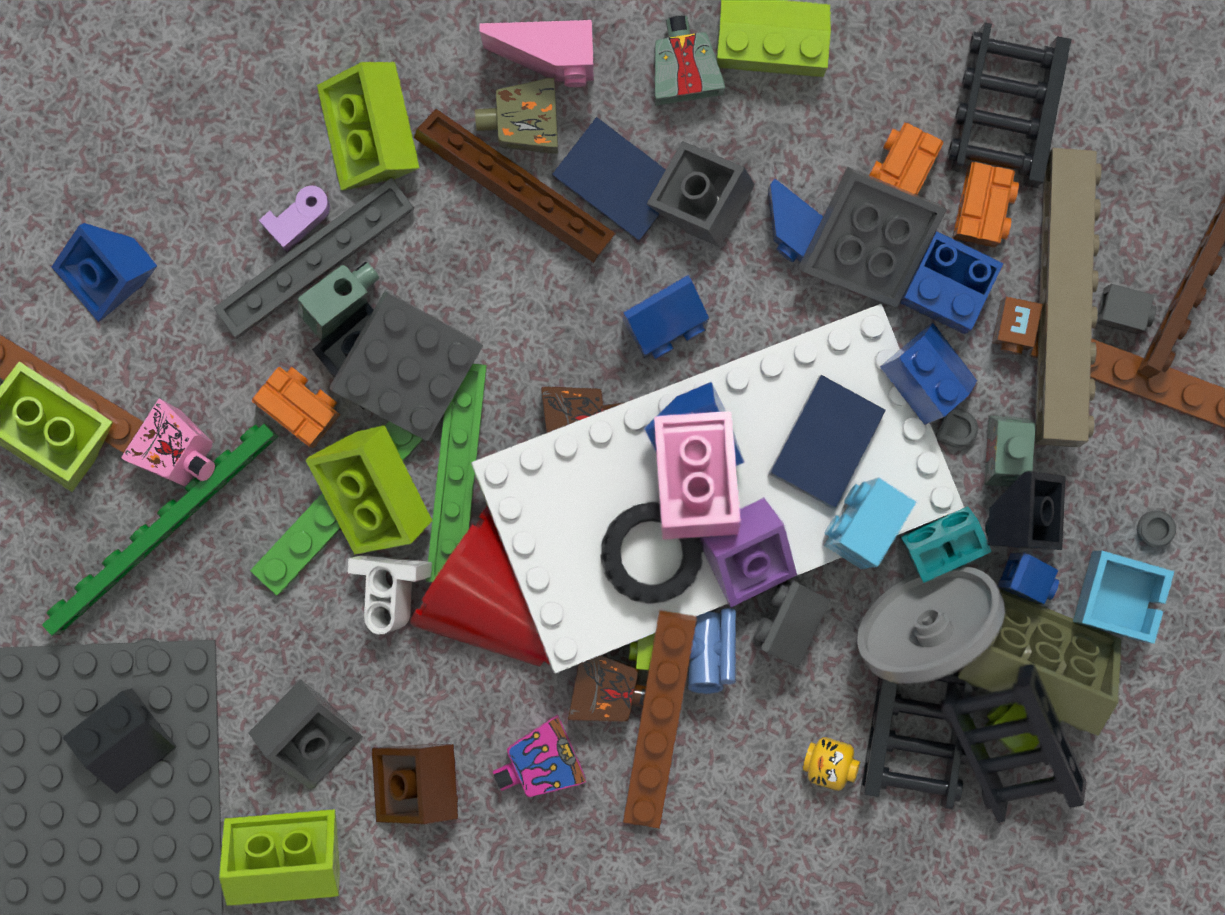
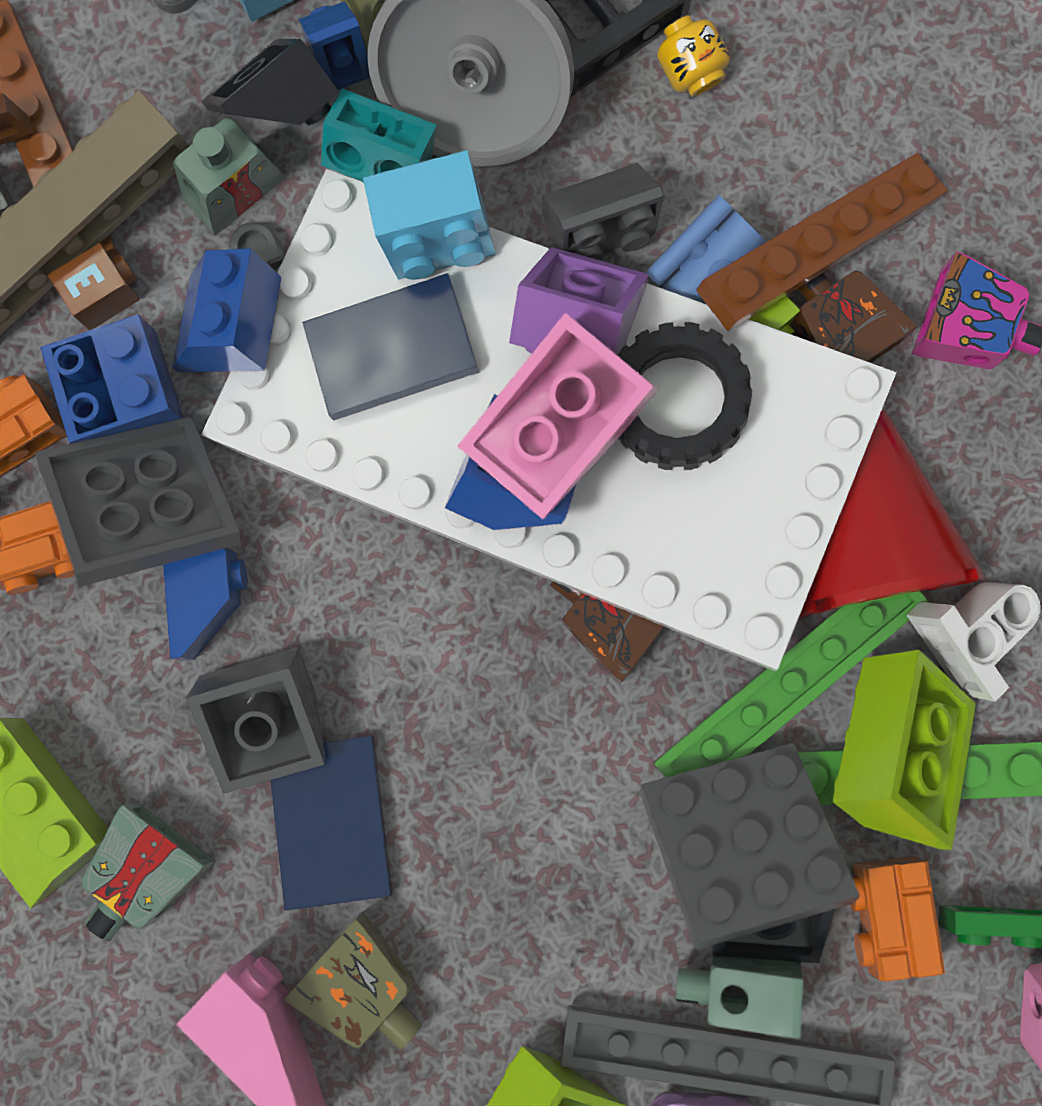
camera: 125 degrees left, 5 degrees down
reddish brown plate [413,109,616,263] -> none
blue slope [623,275,709,359] -> none

